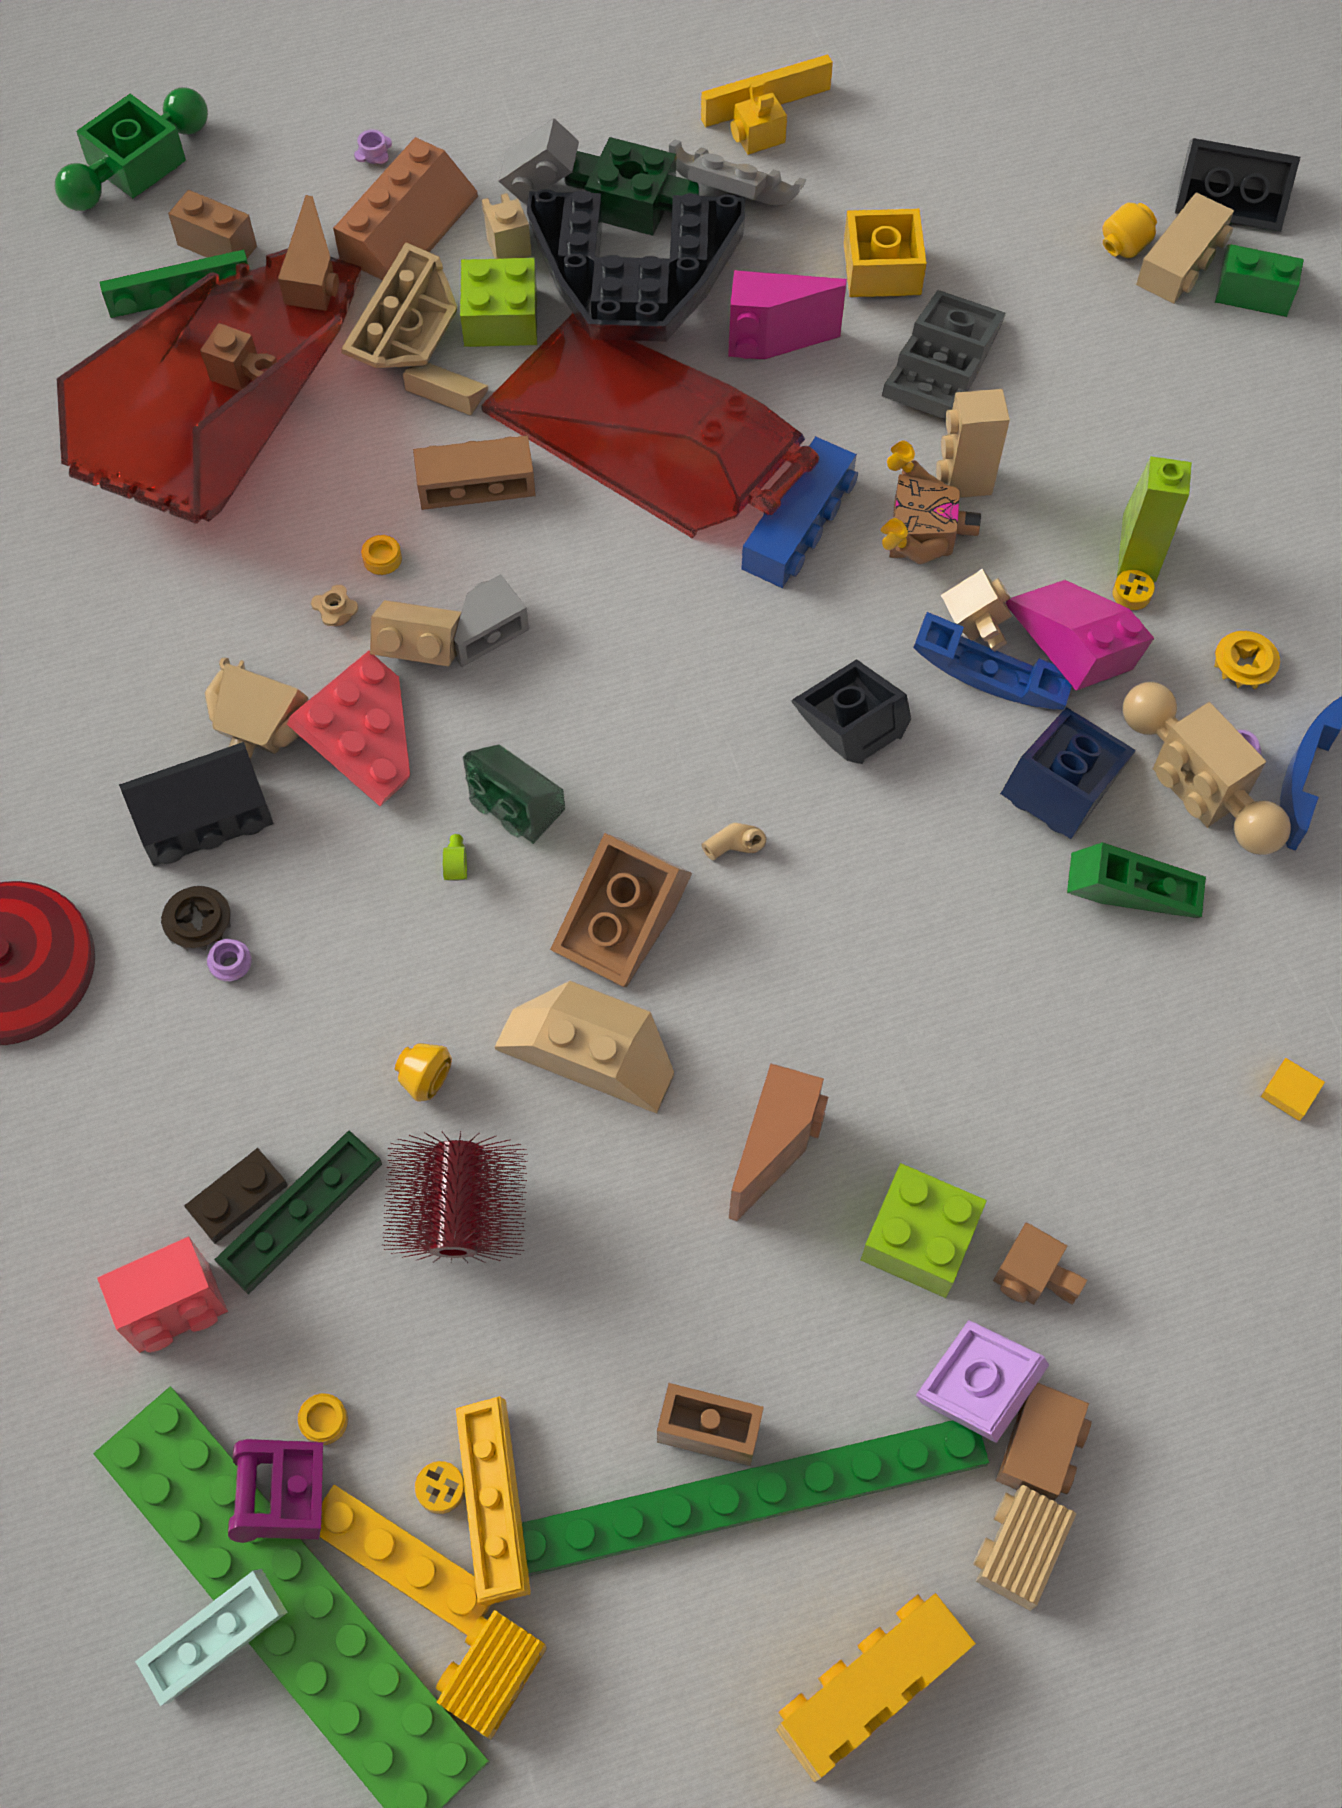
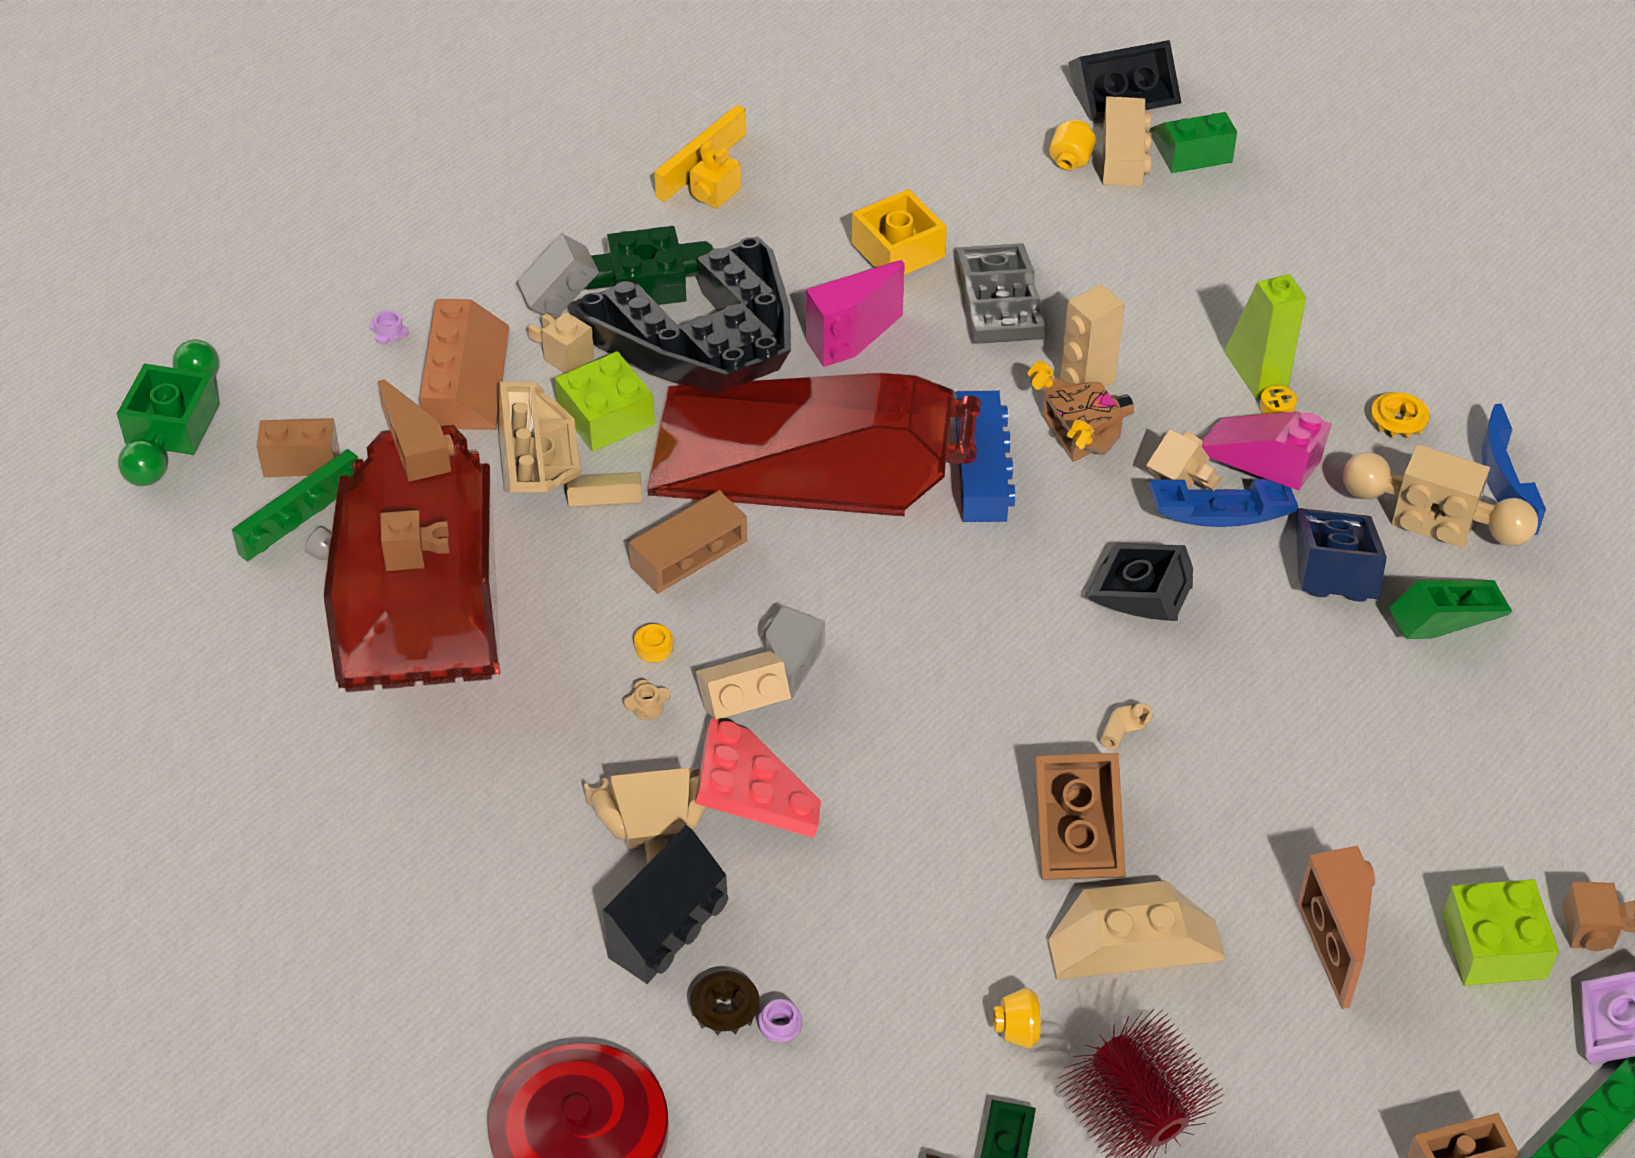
camera: 30 degrees left, 15 degrees down
lime piece [443,834,467,880] -> none
clear green slope [463,744,565,844] -> none
light grey plate [669,139,807,206] -> none

